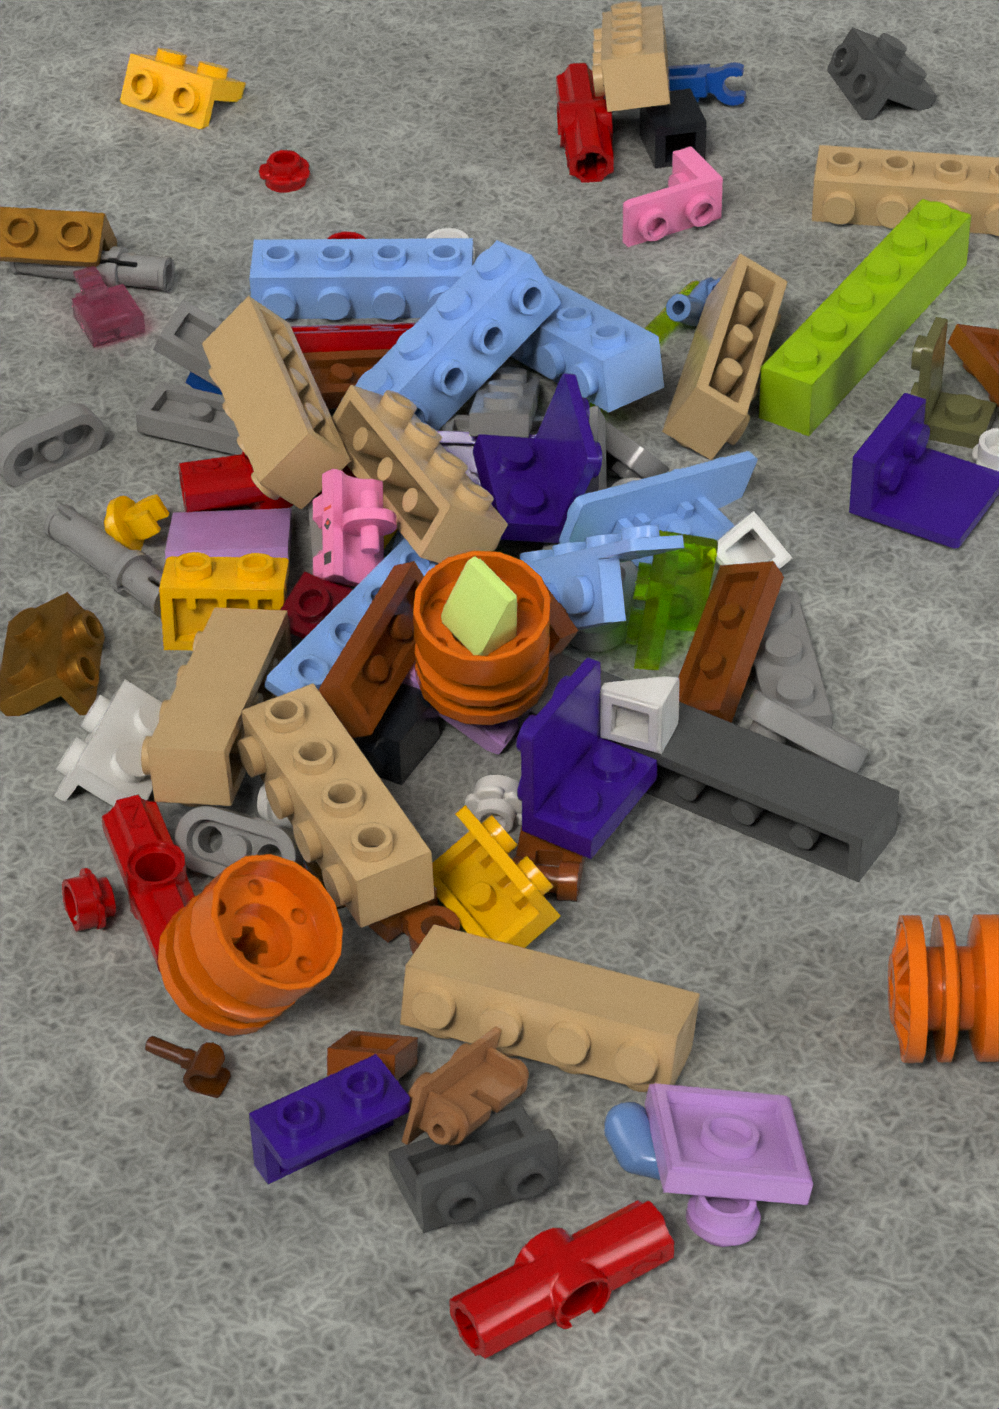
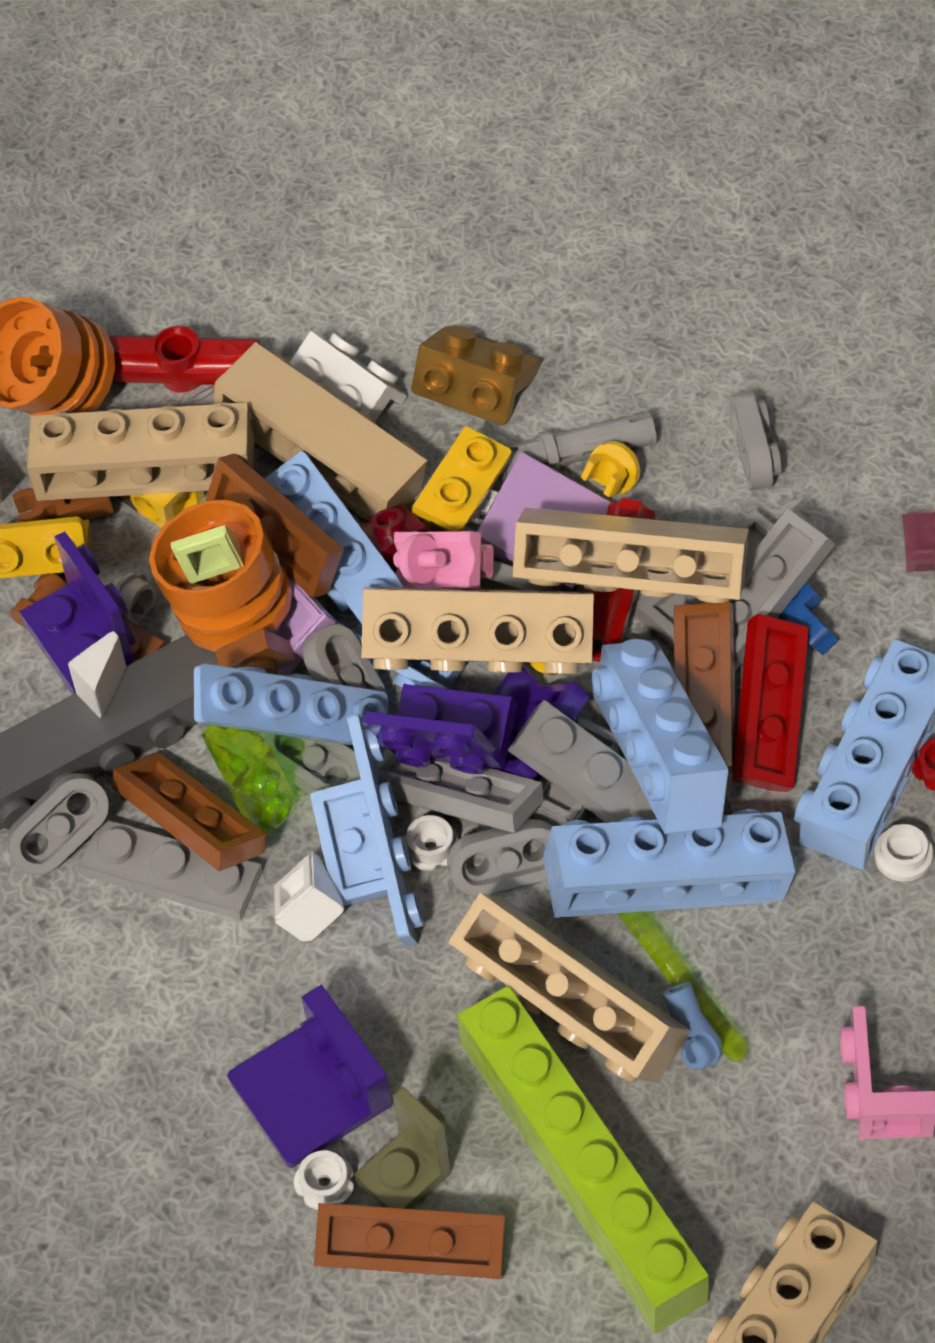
camera: 120 degrees right, 15 degrees up
red plate [62,868,116,932] -> none

